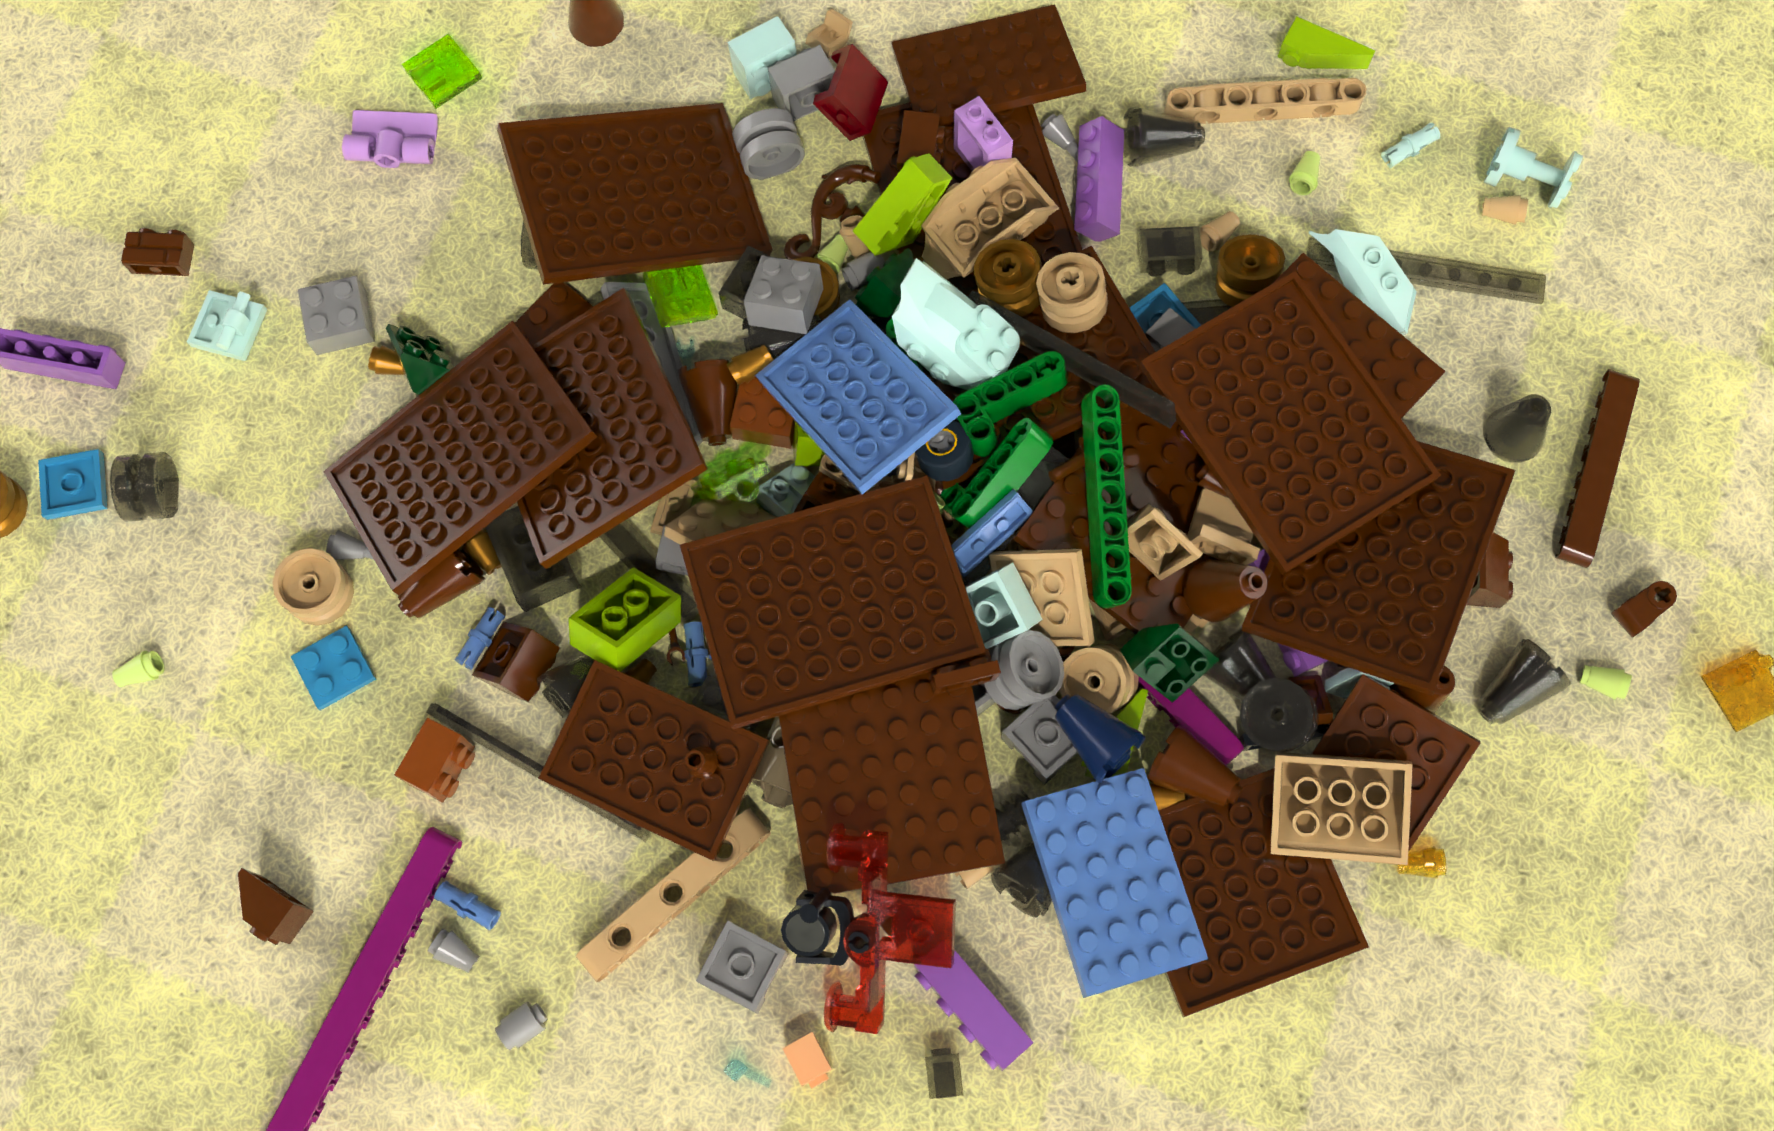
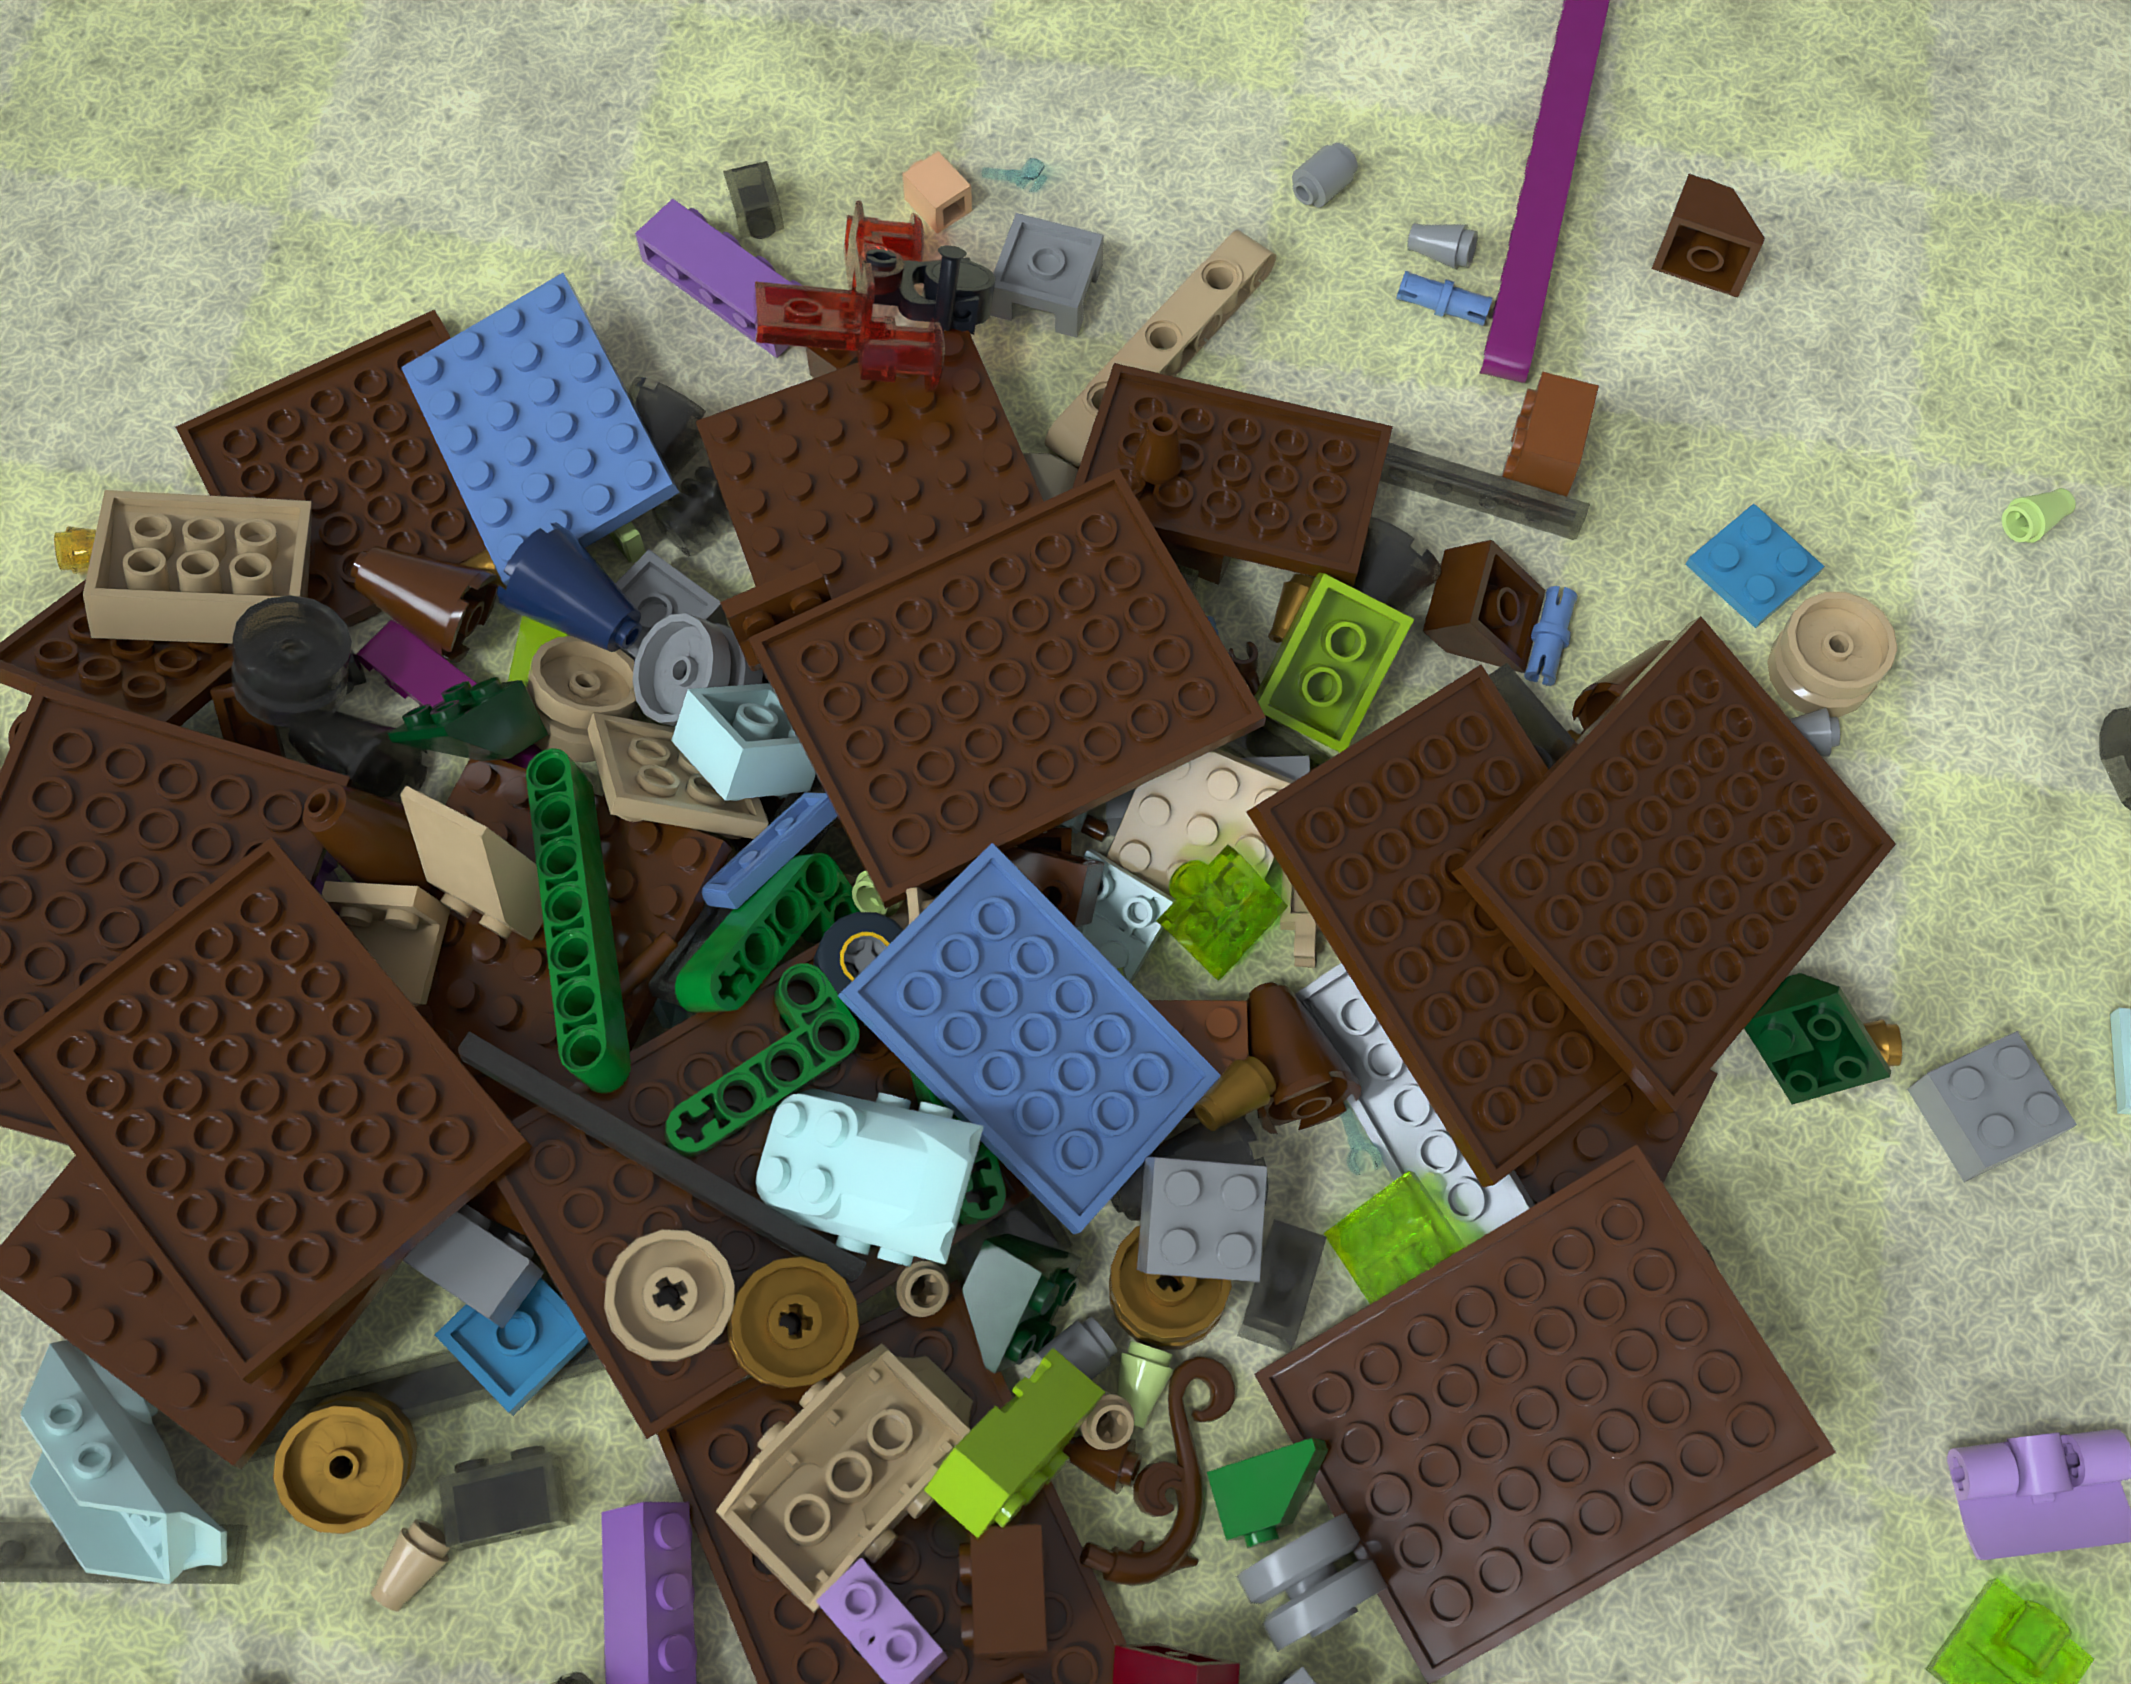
camera: 165 degrees right, 5 degrees down
none -> green slope [1206,1438,1328,1548]

